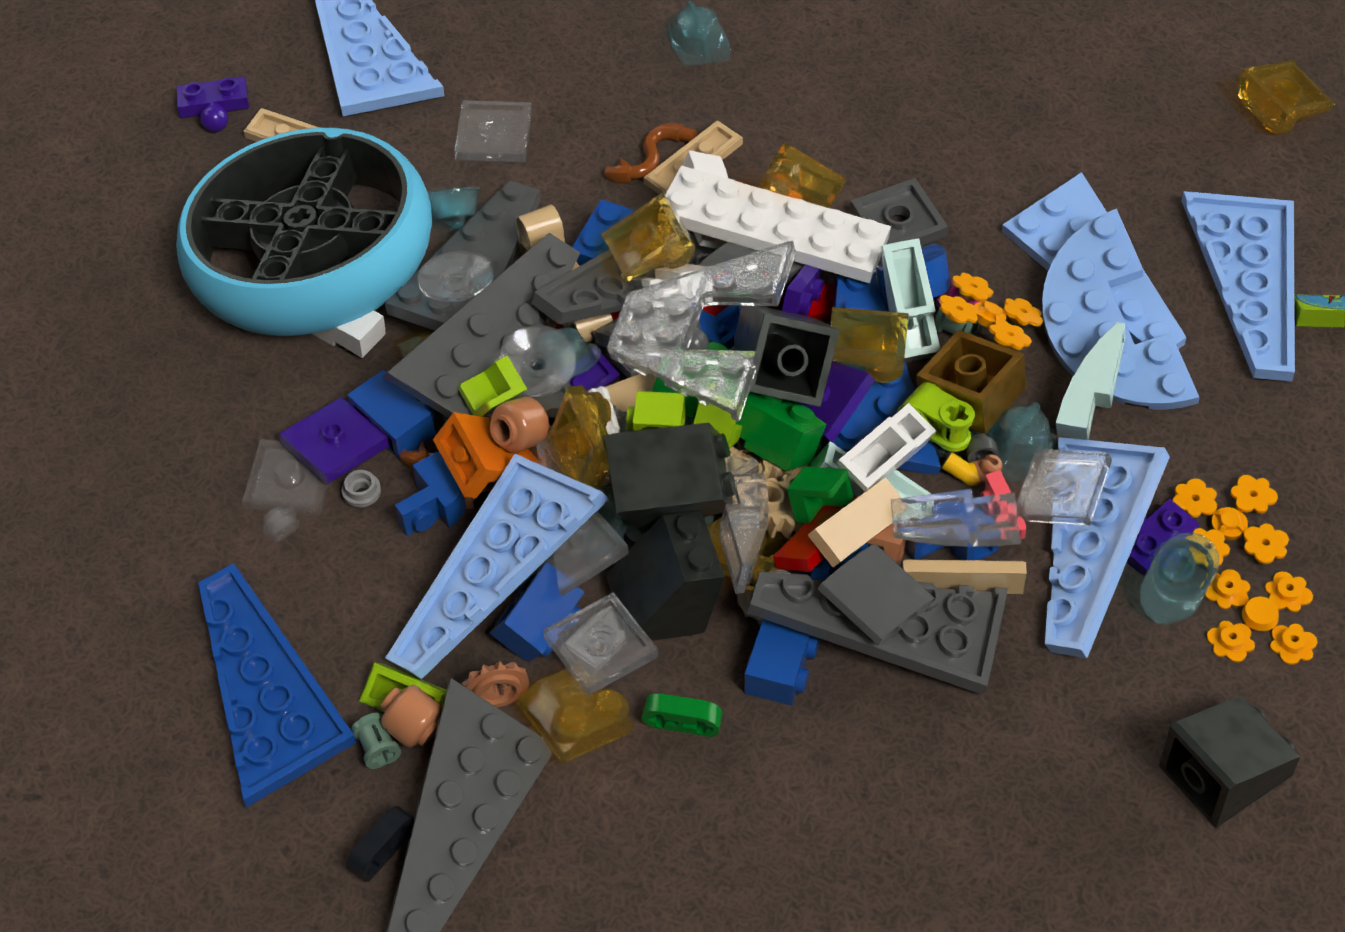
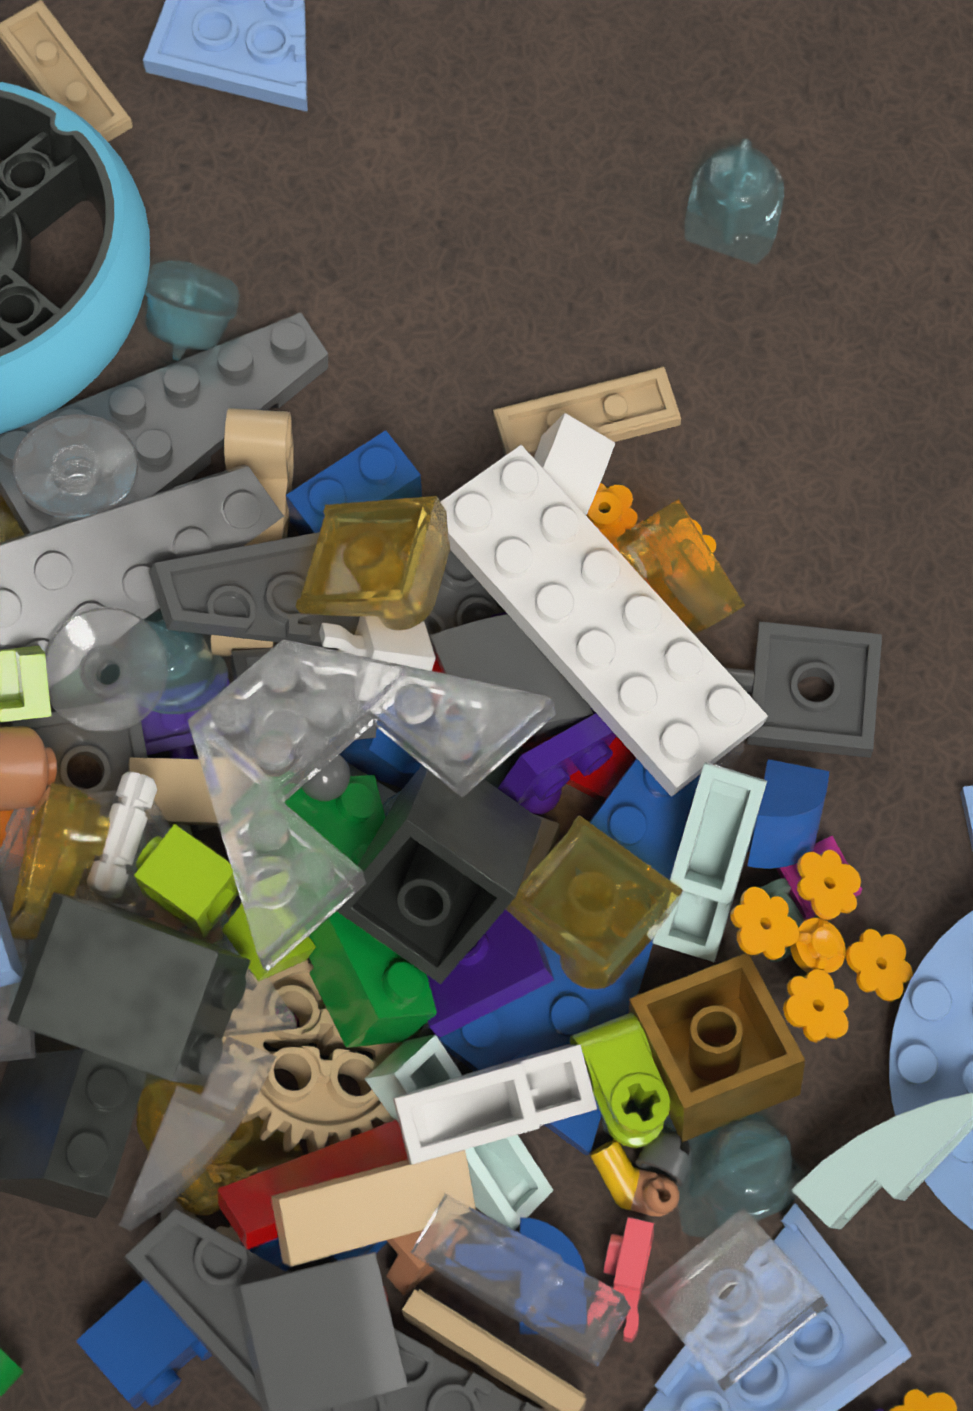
camera: 30 degrees right, 15 degrees up
clear plate [454,100,532,162] -> none
dark orange animal [604,123,697,183] -> none
green panel [787,467,854,523] -> none

